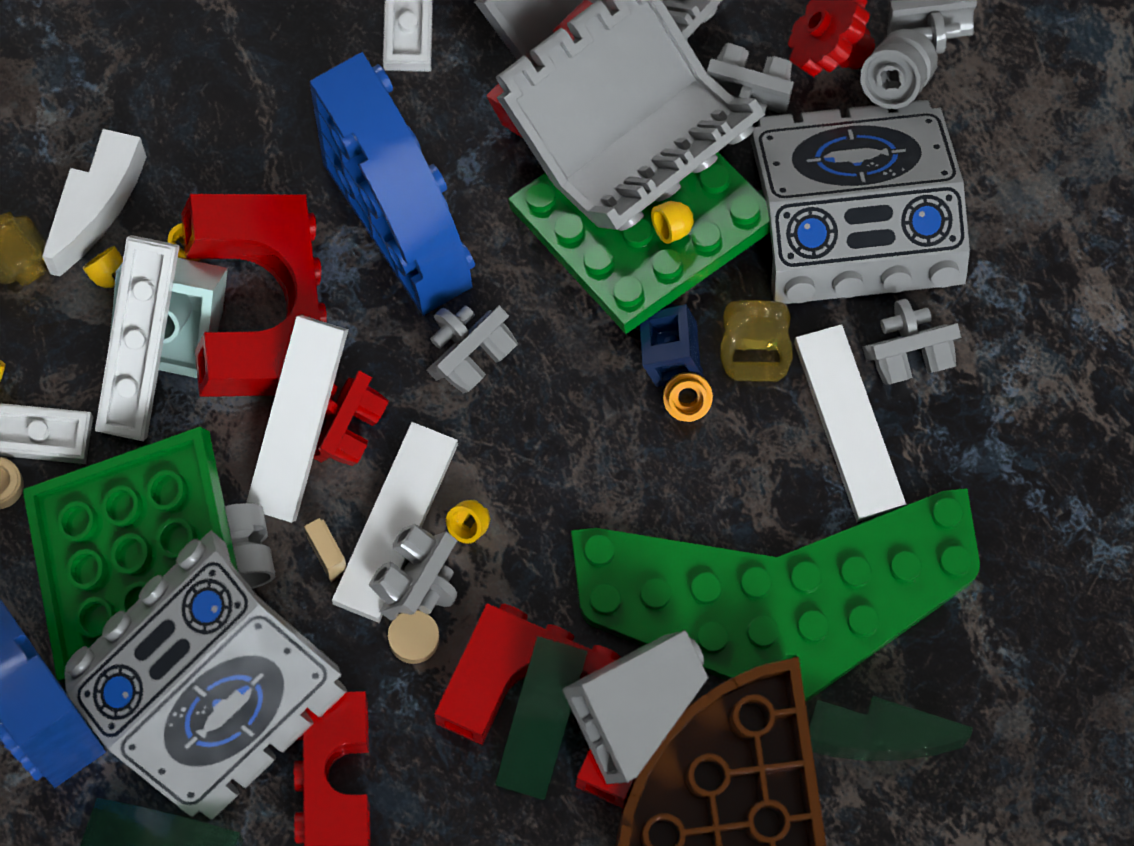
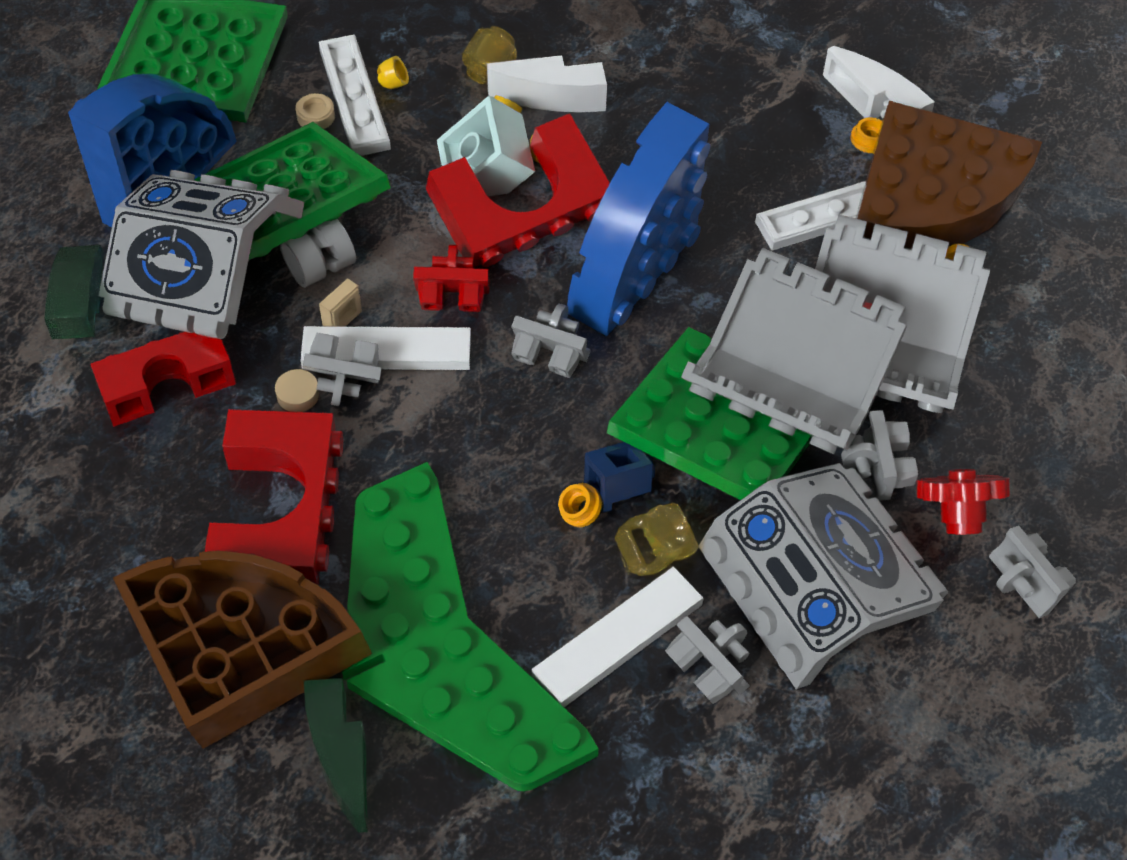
camera: 70 degrees right, 15 degrees down
white tile [95,235,180,441] -> none
white tile [246,315,349,523] -> none
yellow hinge [446,500,491,544] -> none
clear green slope [495,636,588,800] -> none
light grey slope [562,630,708,784] -> none
yellow hinge [651,201,694,244] -> none
light grey wheel [860,29,938,109] -> none

